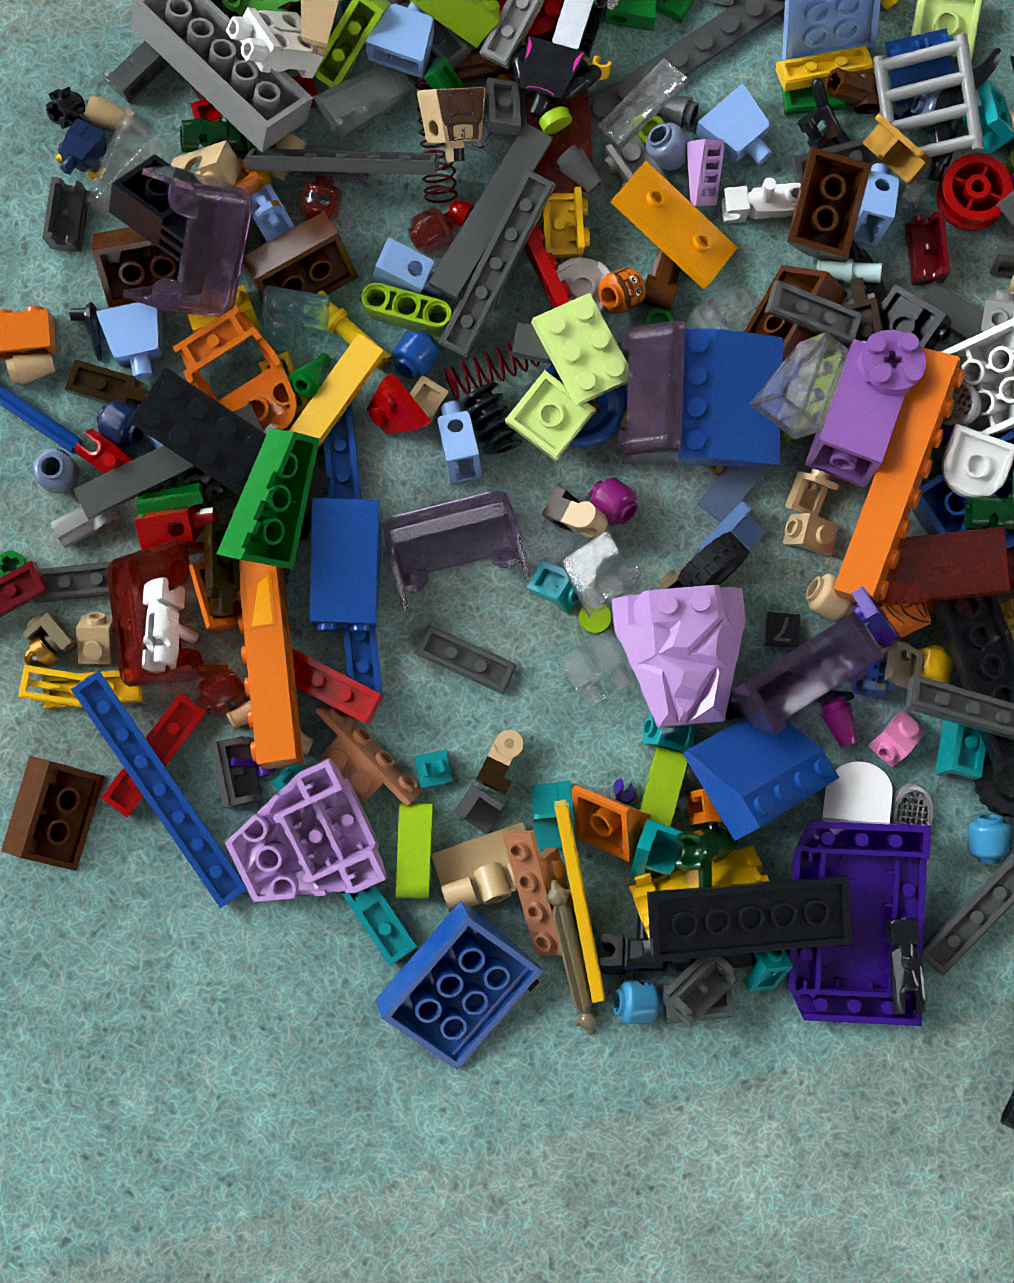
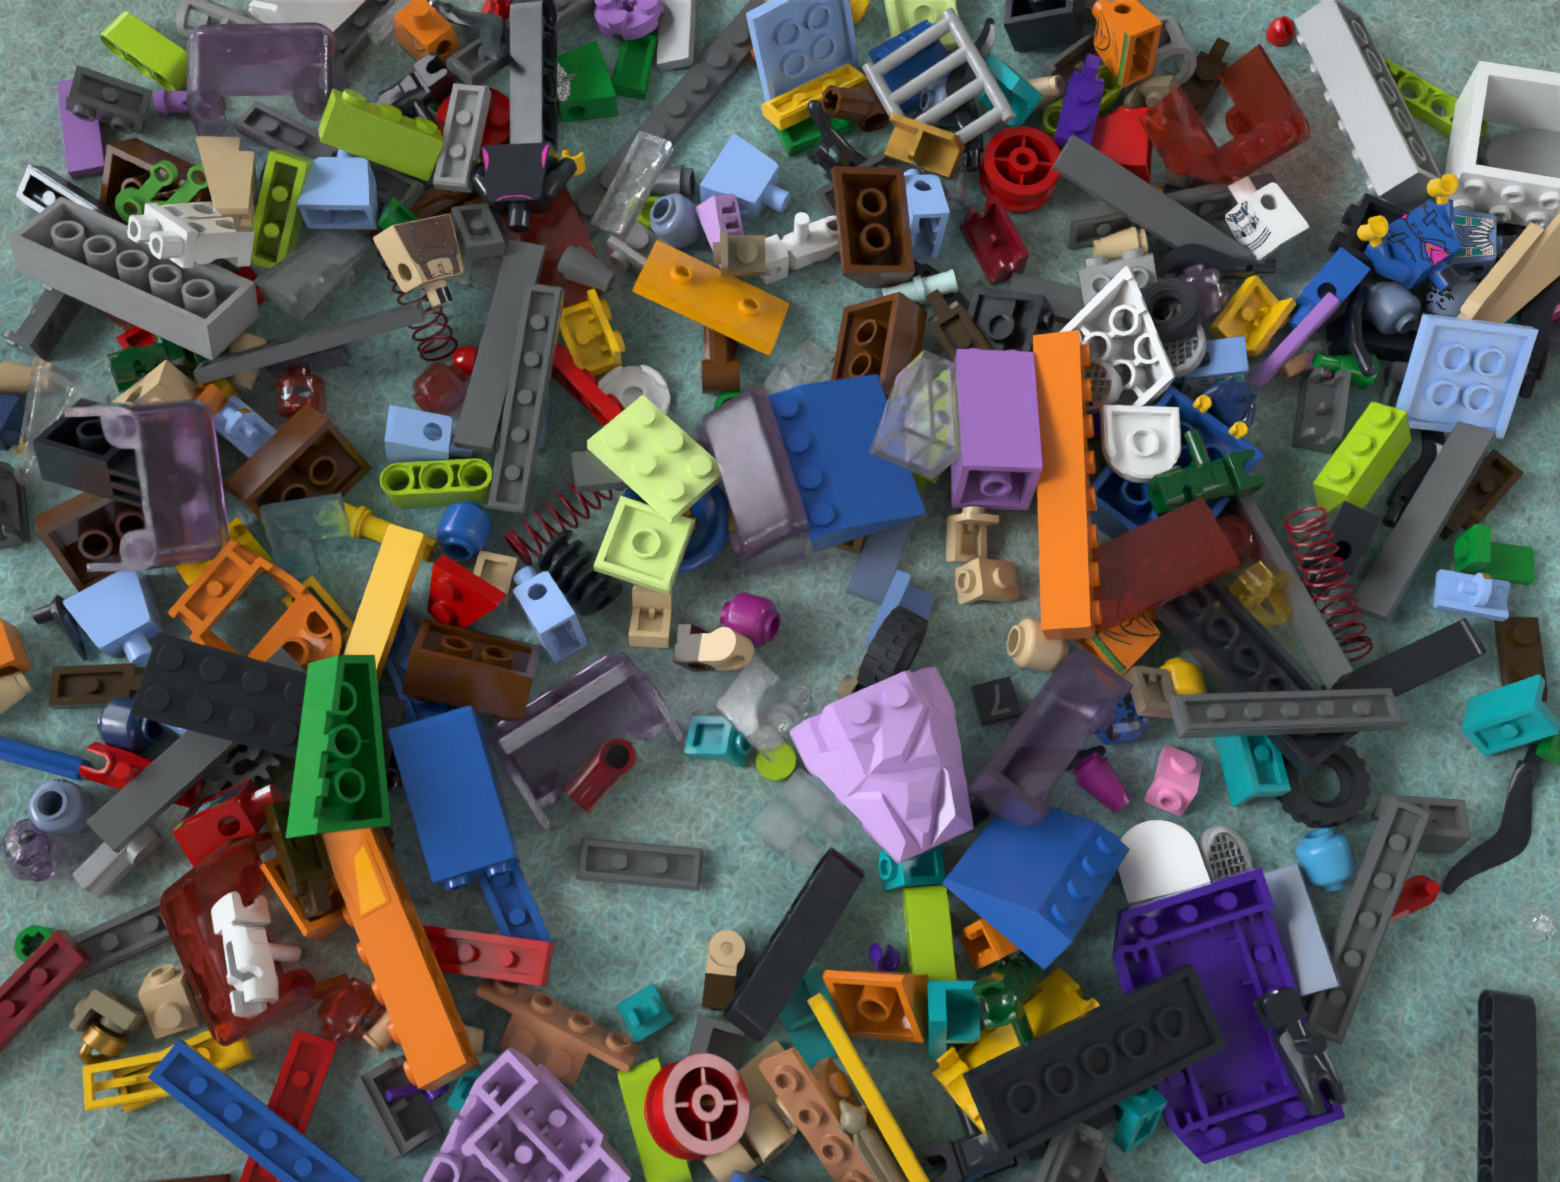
camera: 25 degrees left, 10 degrees down
green tile [136,483,205,515] -> none
green cone [289,353,331,397] -> none
lime tile [539,106,572,135] -> none
orange head [599,268,646,314] -> none
dark grey tile [765,280,862,345] -> none
dark purple hinge [852,587,901,648] -> none
medium lavender plate [858,330,926,396] -> none
none -> clear purple head [0,819,66,882]
none -> reddish brown slope [401,619,541,721]
none -> dark red piece [563,737,636,814]
none -> tan bracket [629,585,672,648]
none -> red wheel [644,1053,750,1161]
none -> dark tan bracket [713,231,766,276]
none -> black beam [723,847,865,1043]
none -> sand blue tile [1264,864,1341,998]

